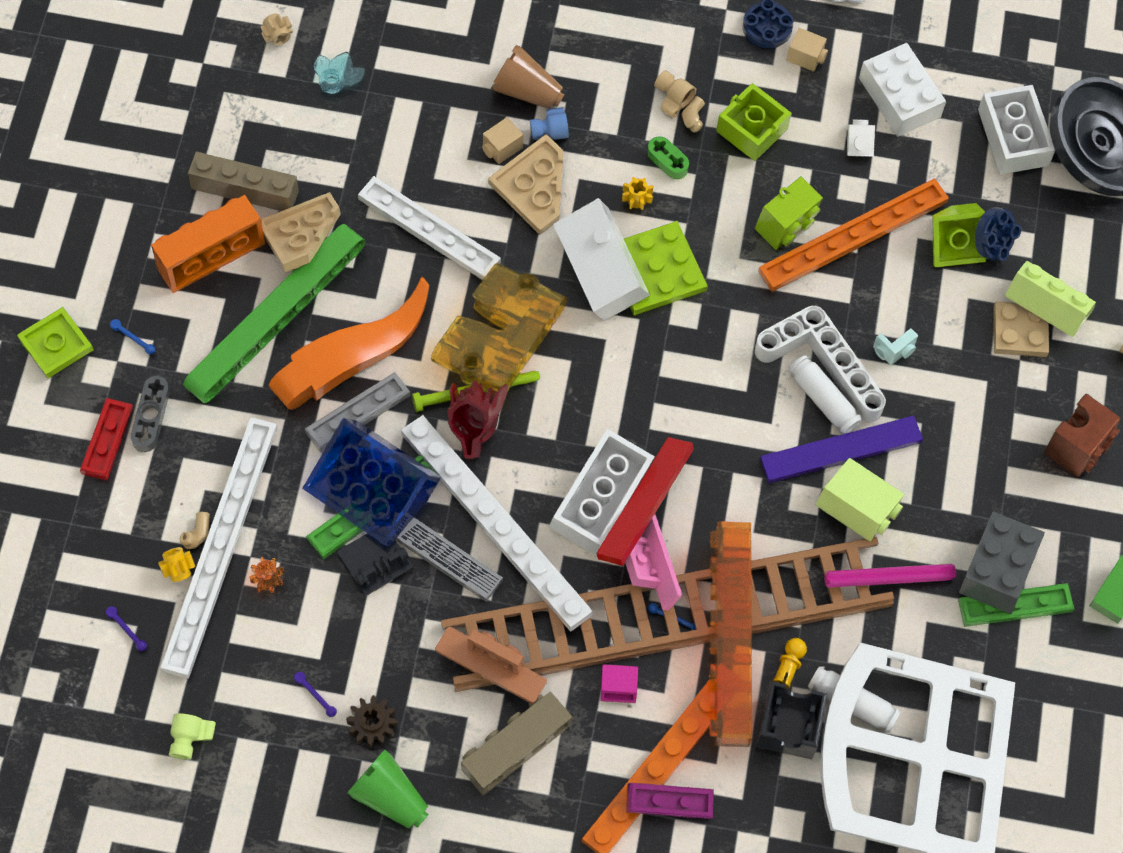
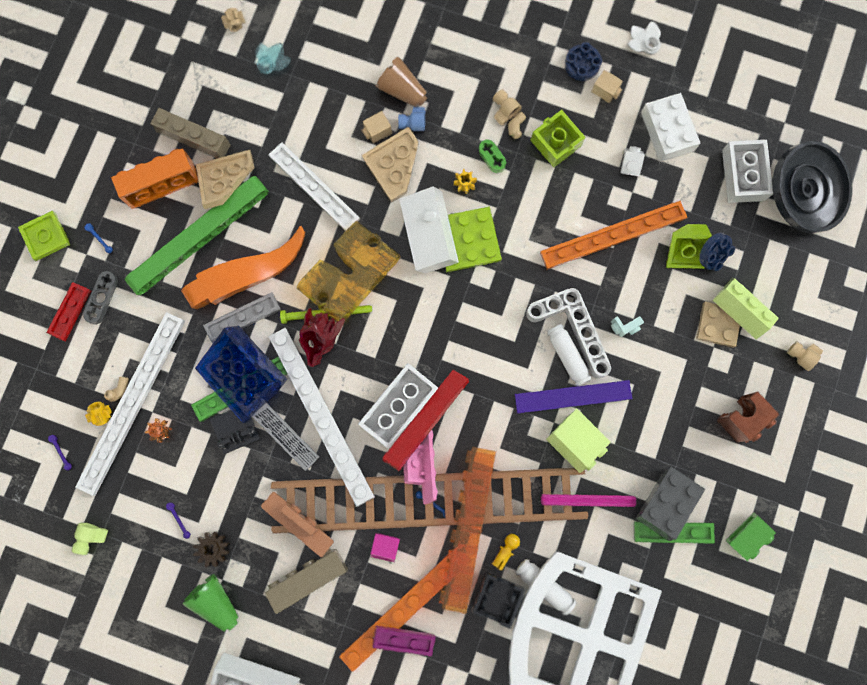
camera: 15 degrees right, 15 degrees up
lime brick [754,176,823,250] -> none

